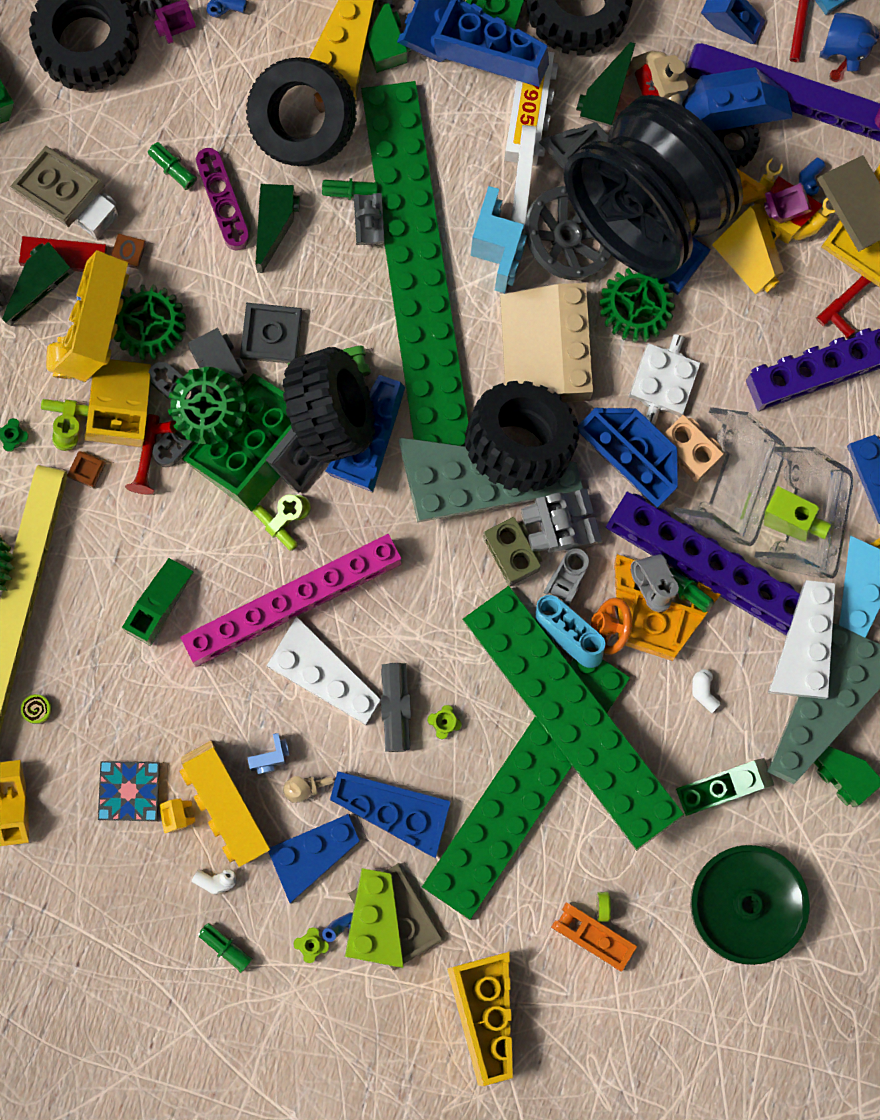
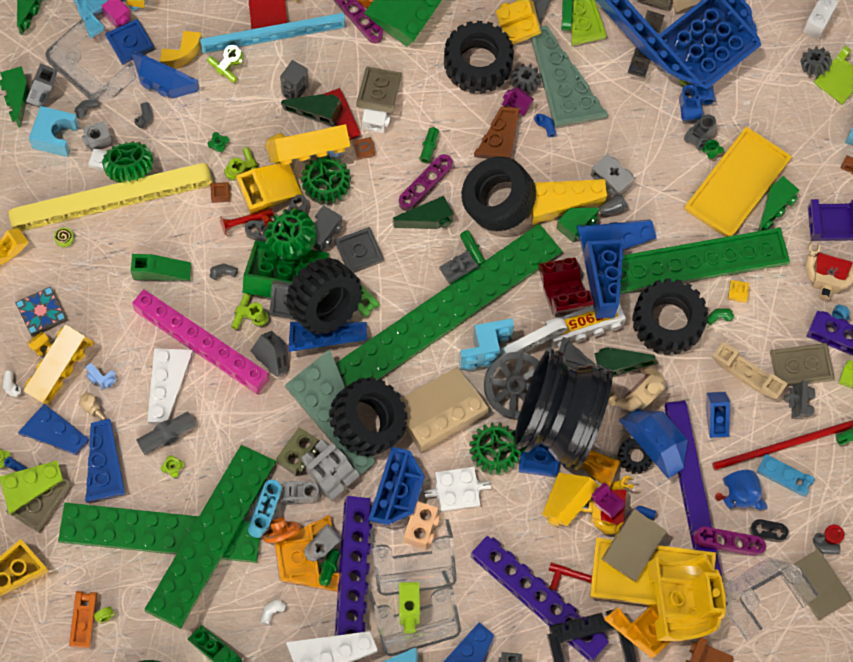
camera: 65 degrees right, 10 degrees down
none -> dark grey arm [209,263,238,280]
none -> dark grey slope [250,331,289,377]
none -> dark orange wing [474,106,520,158]
none -> dark red slope [539,257,594,315]

